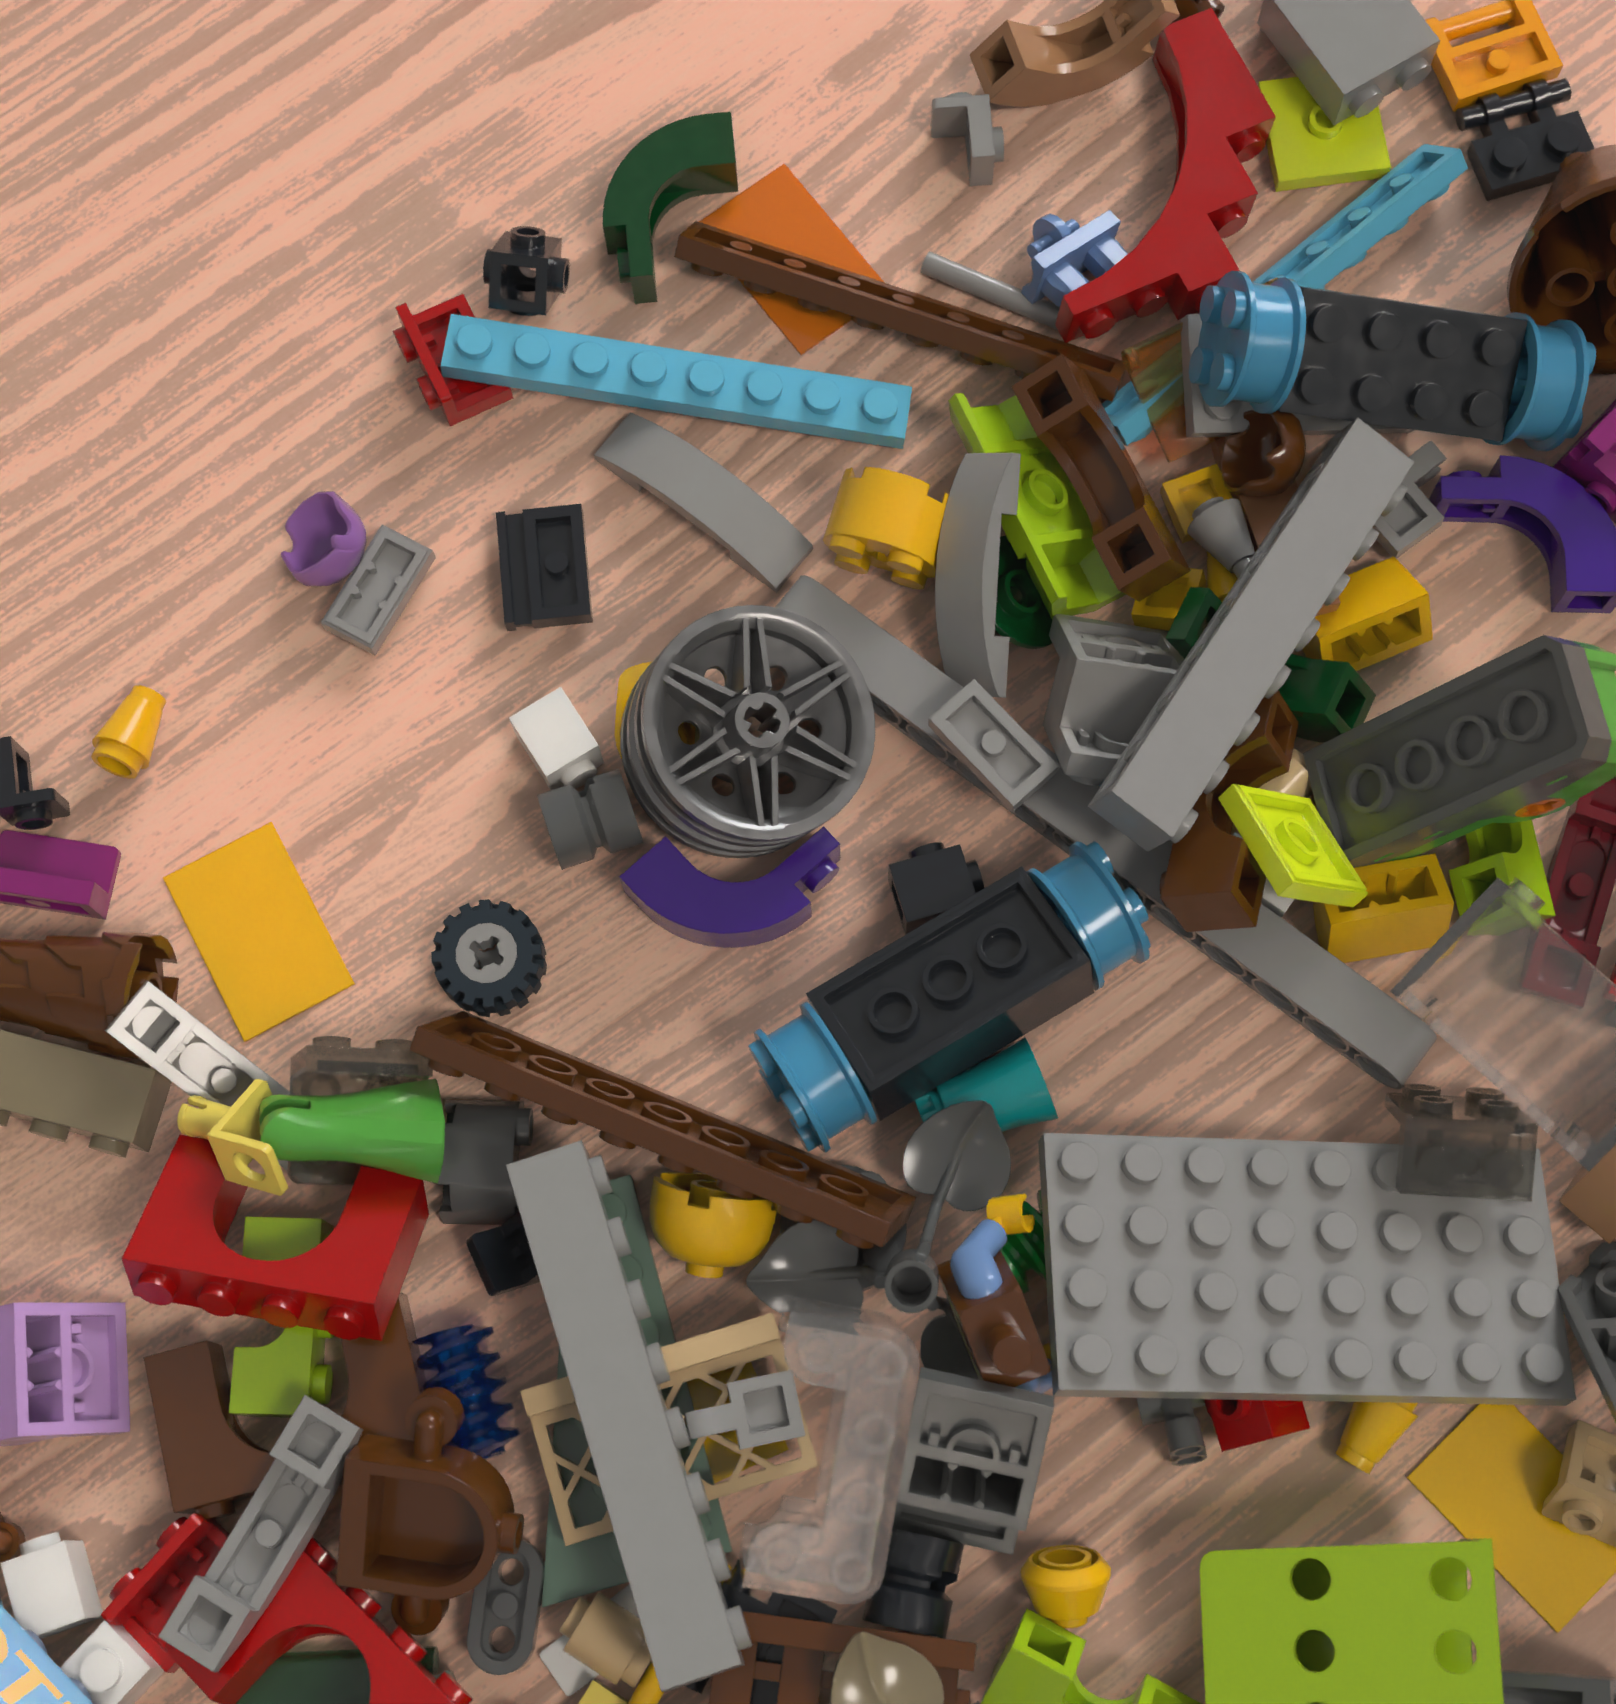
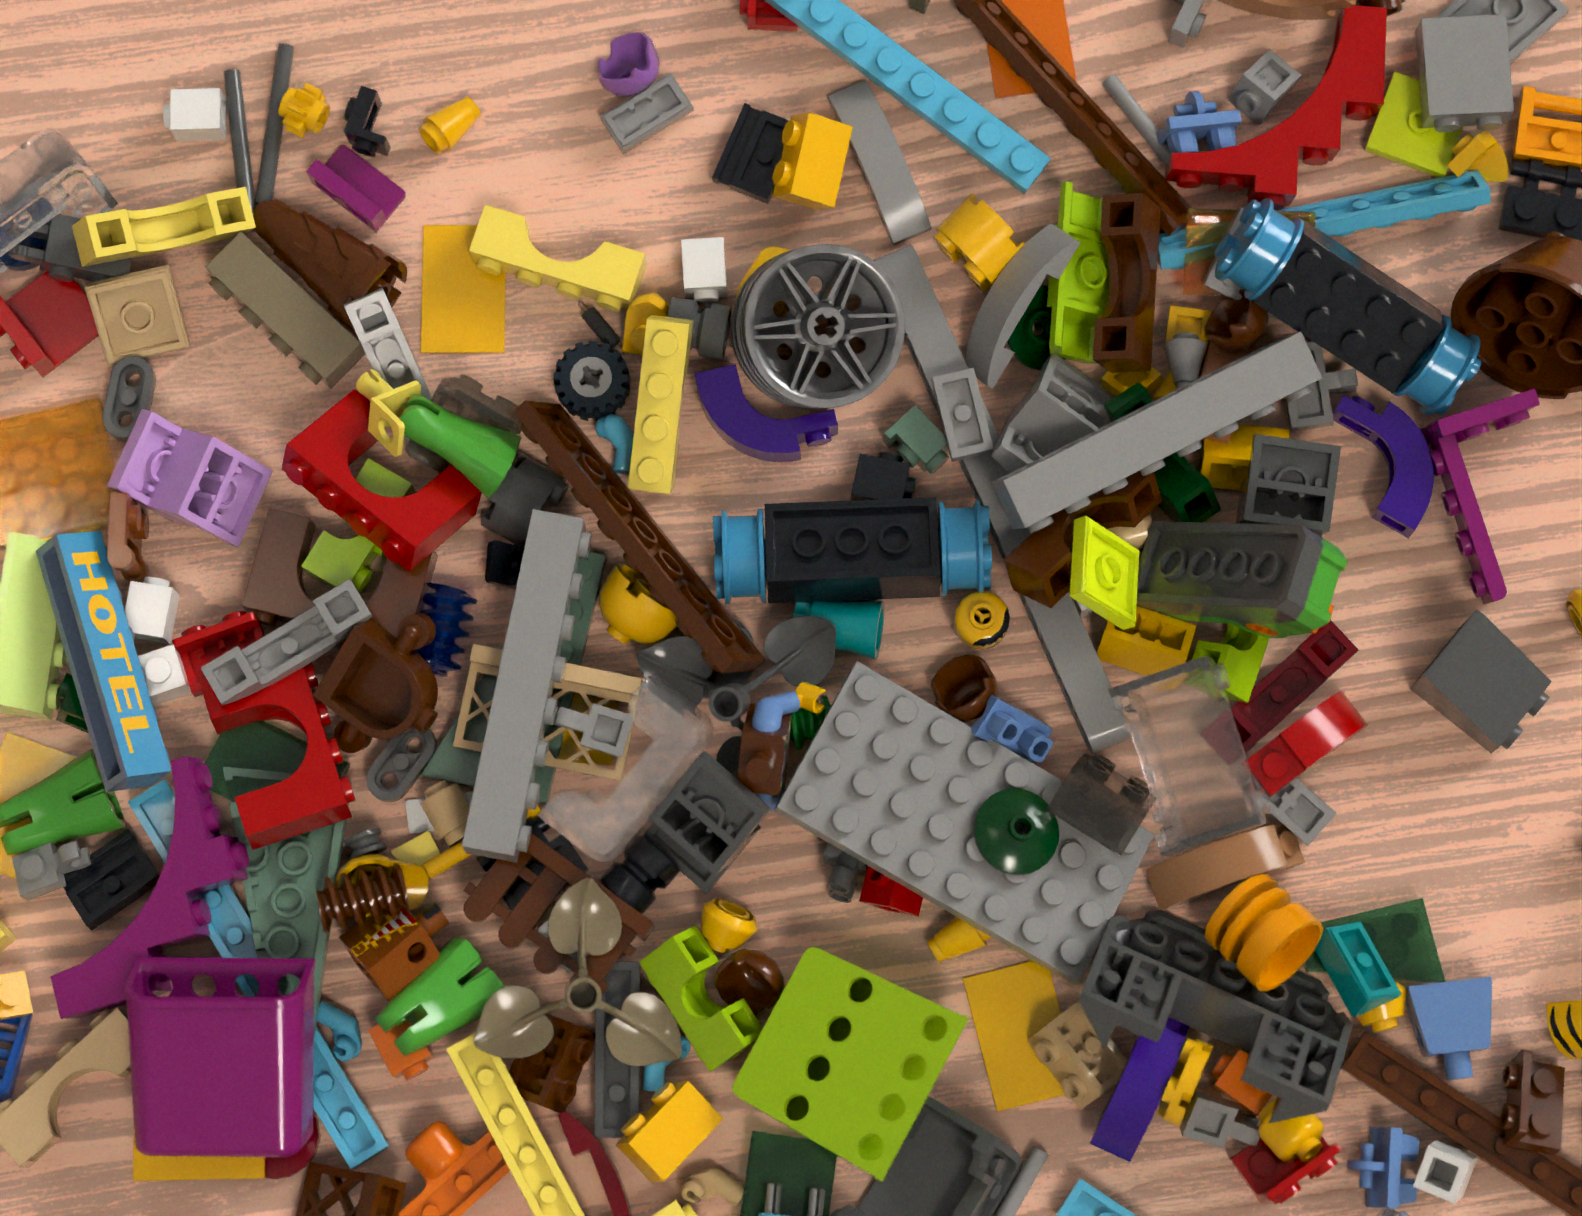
camera: 30 degrees right, 5 degrees up
none -> light yellow arch [469,204,647,312]
none -> dark grey piece [578,302,624,355]
none -> medium azure arm [595,414,634,475]
none -> yellow plate [622,292,670,355]
none -> light yellow arch [628,315,694,494]
none -> reddish brown hair [714,949,785,1016]
none -> yellow brick [772,112,853,210]
none -> sand green brick [884,405,949,475]
none -> reddish brown hair [931,654,998,723]
none -> yellow head [954,591,1010,650]
none -> medium blue hips [971,694,1053,763]
none -> dark green dish [974,788,1059,875]
none -> light grey bracket [1229,49,1301,124]
none -> dark grey bracket [1236,434,1341,537]
none -> yellow plate [1446,131,1508,182]

